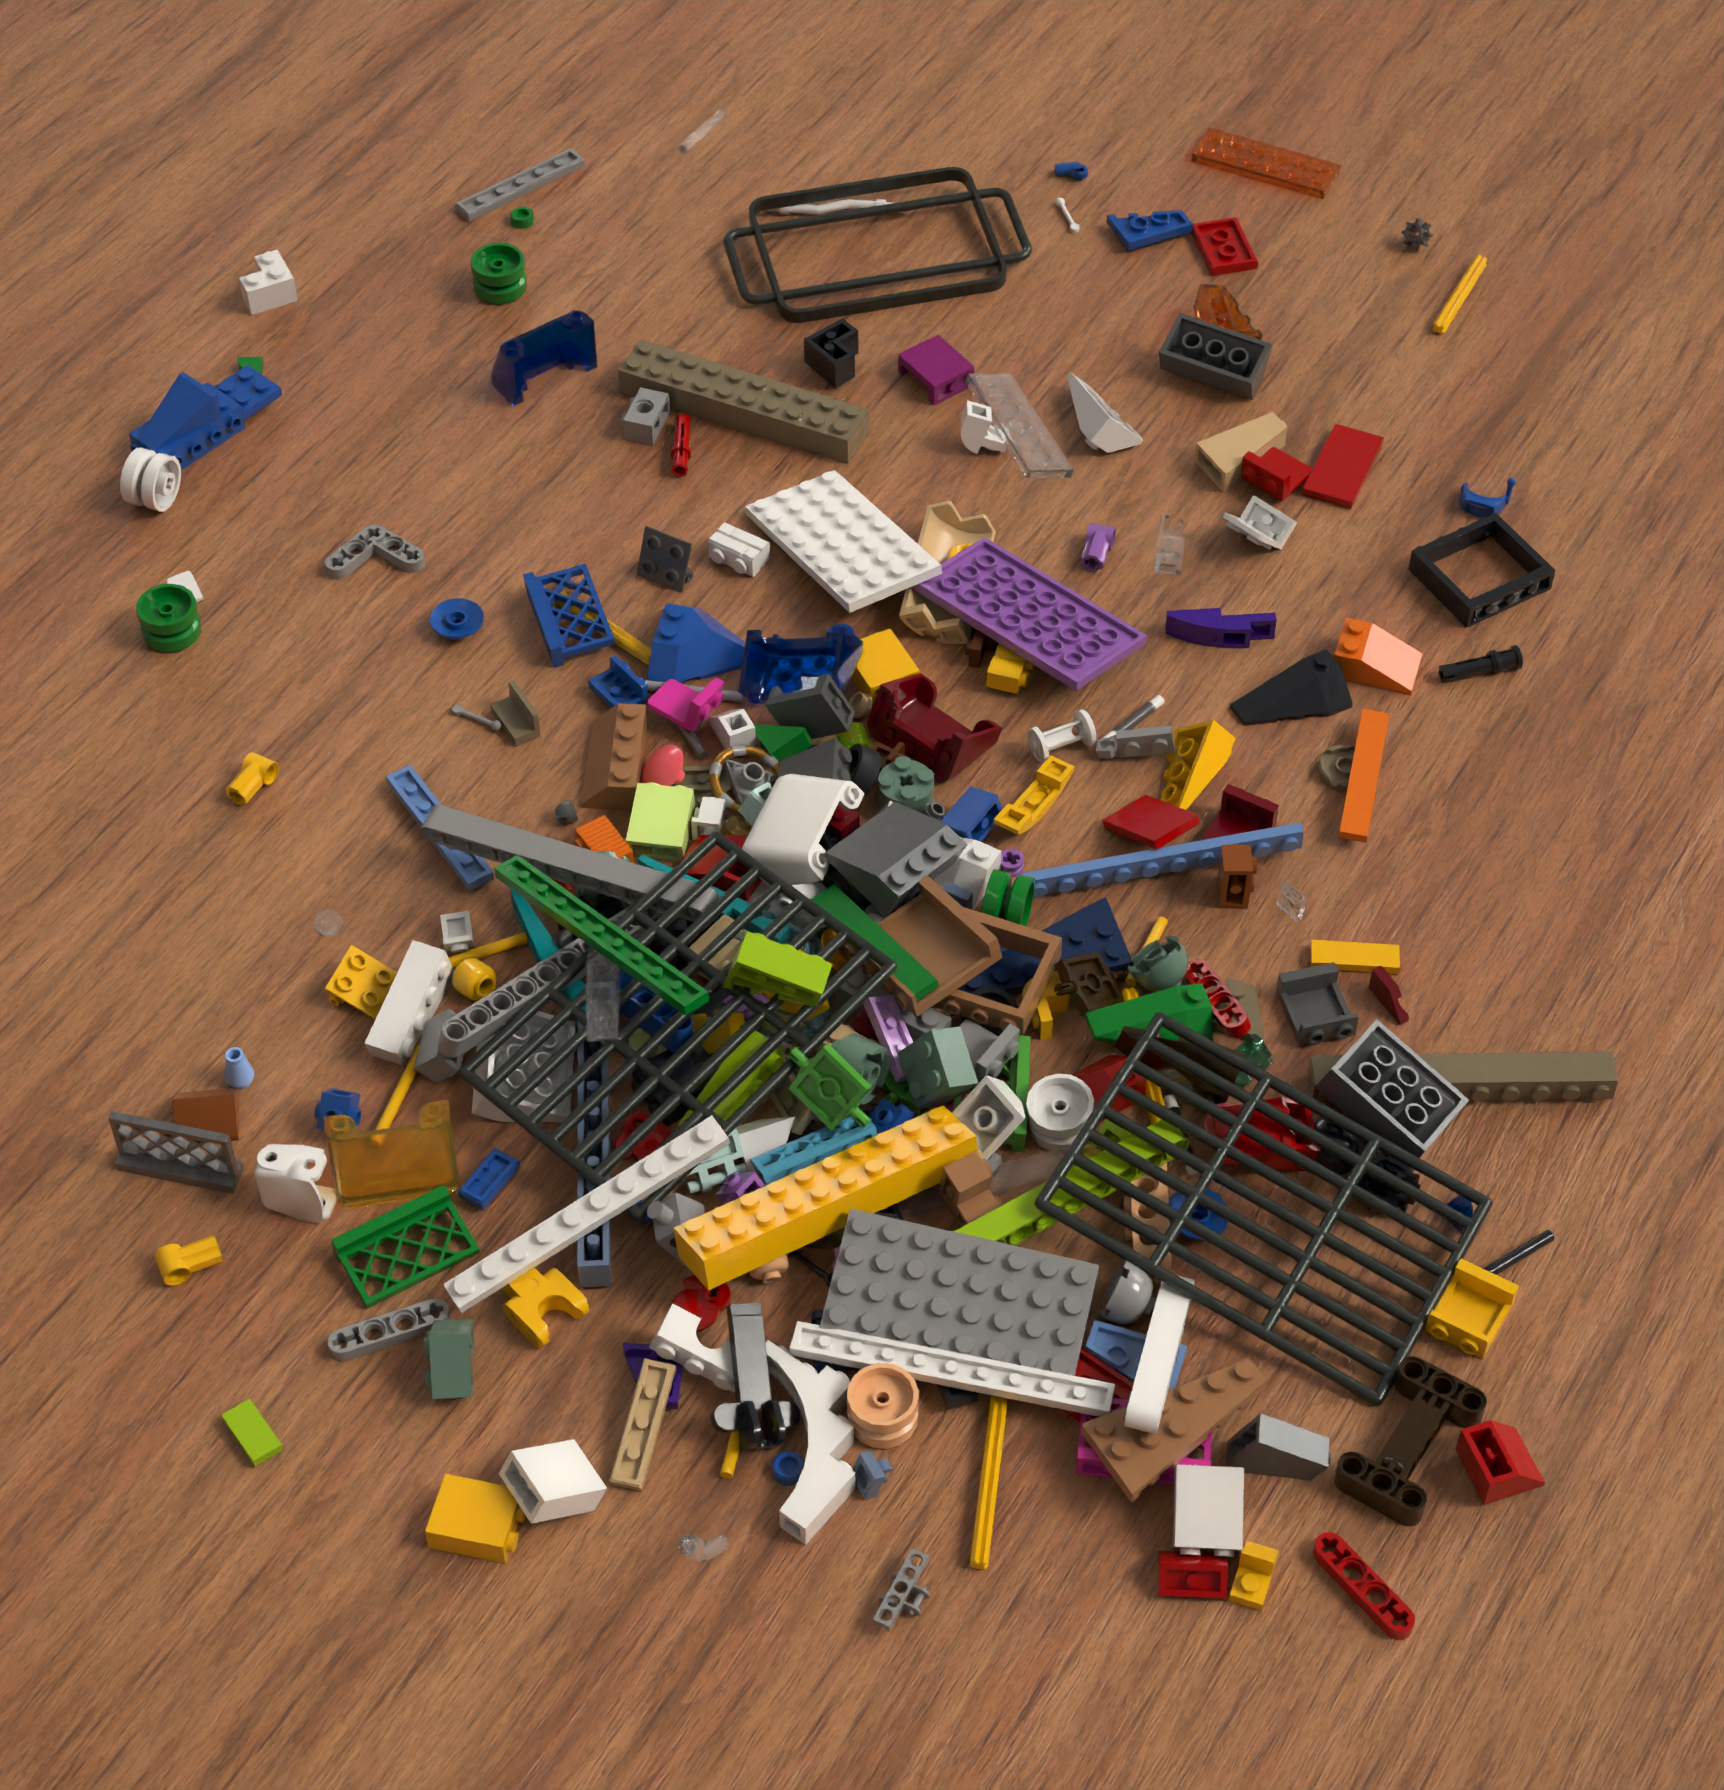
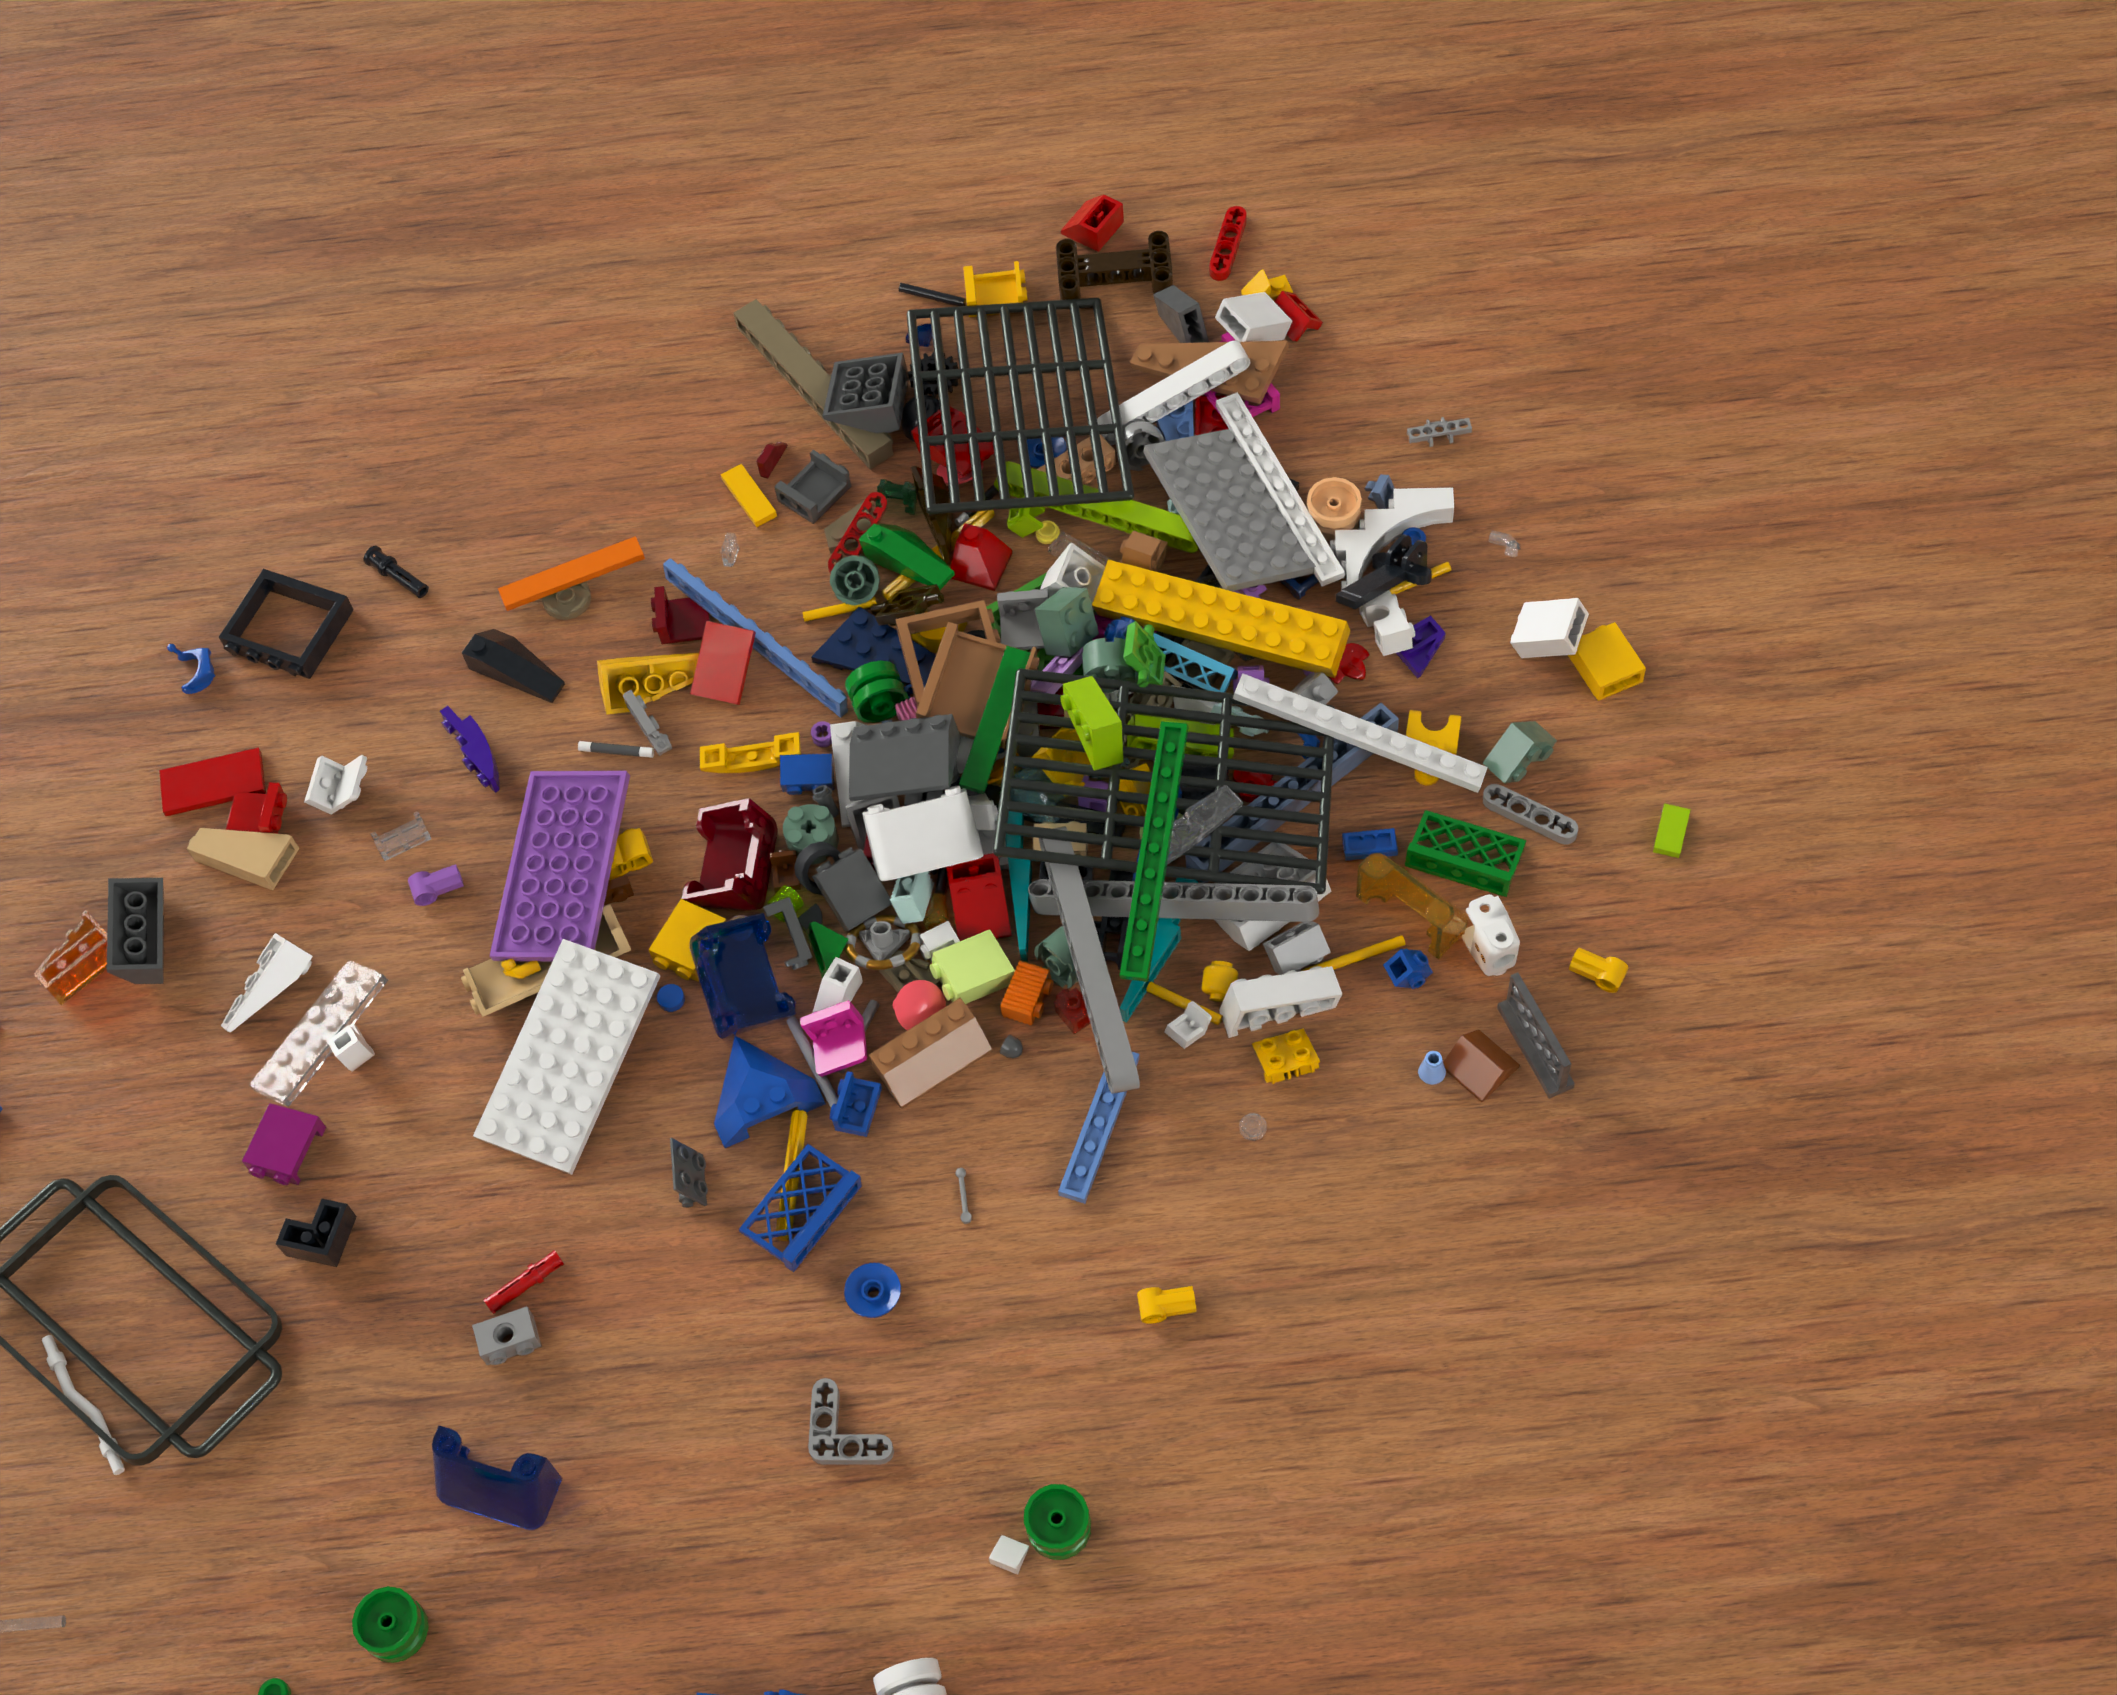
camera: 120 degrees left, 10 degrees up
dark tan panel [490,680,540,747] -> none
tan tile [609,1358,676,1492] -> none
dark tan brick [618,340,869,464] -> none
white brick [708,522,770,577] -> none
yellow axle [970,1395,1008,1570] -> none
white wheel [1026,1073,1094,1153] -> none
white hose [1027,709,1096,763] -> none
dark orange brick [1217,844,1257,908] -> none
orange slope [1334,617,1422,695] -> none

